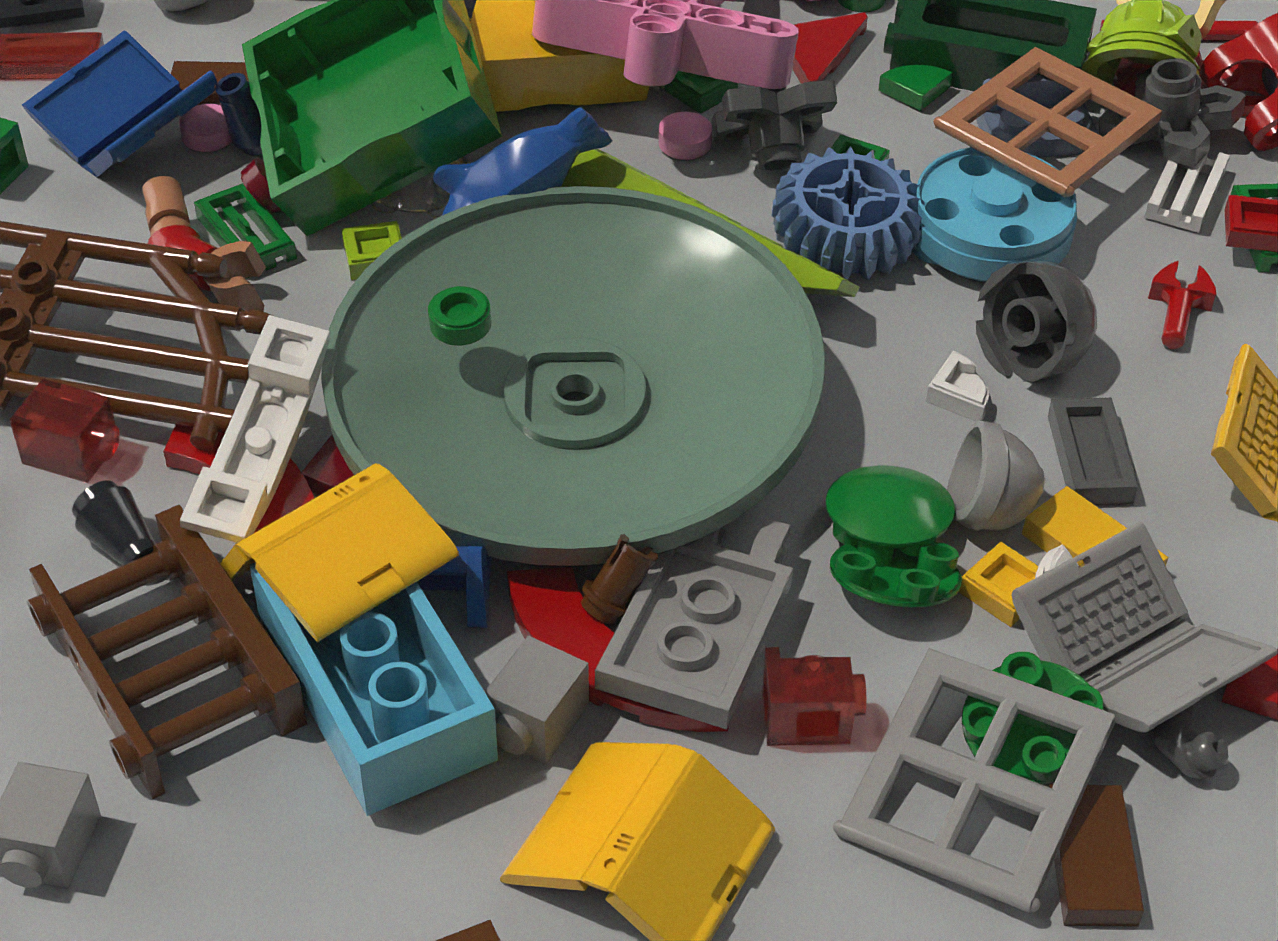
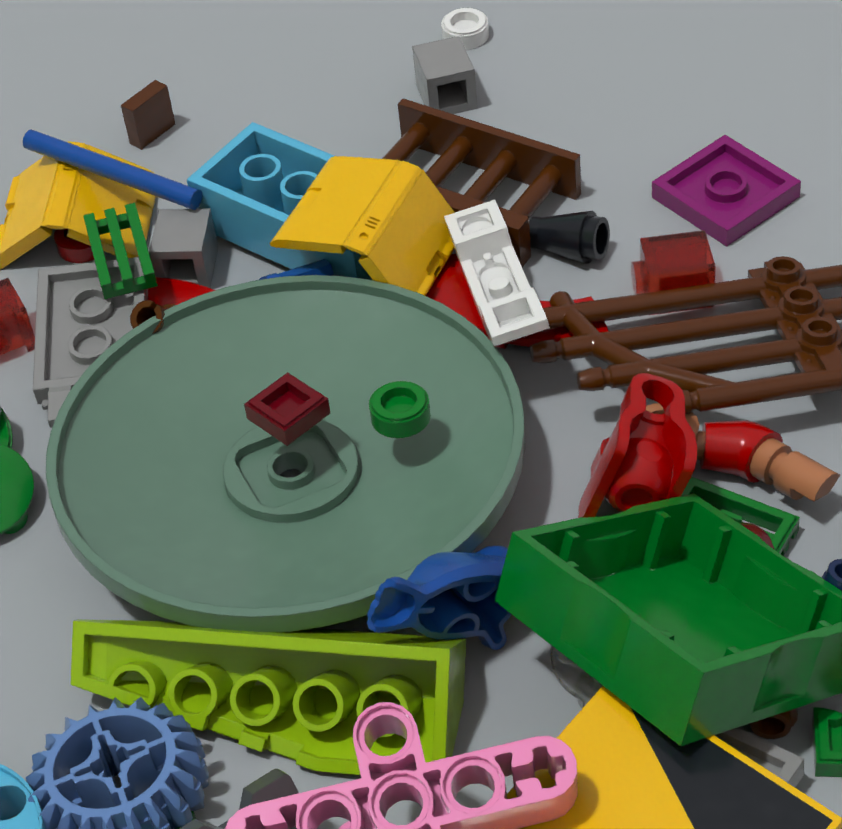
camera: 160 degrees right, 0 degrees up
none -> blue bar [23,129,202,210]
none -> green tile [83,203,158,299]
none -> dark red tile [244,372,331,446]
none -> red piece [578,373,697,518]

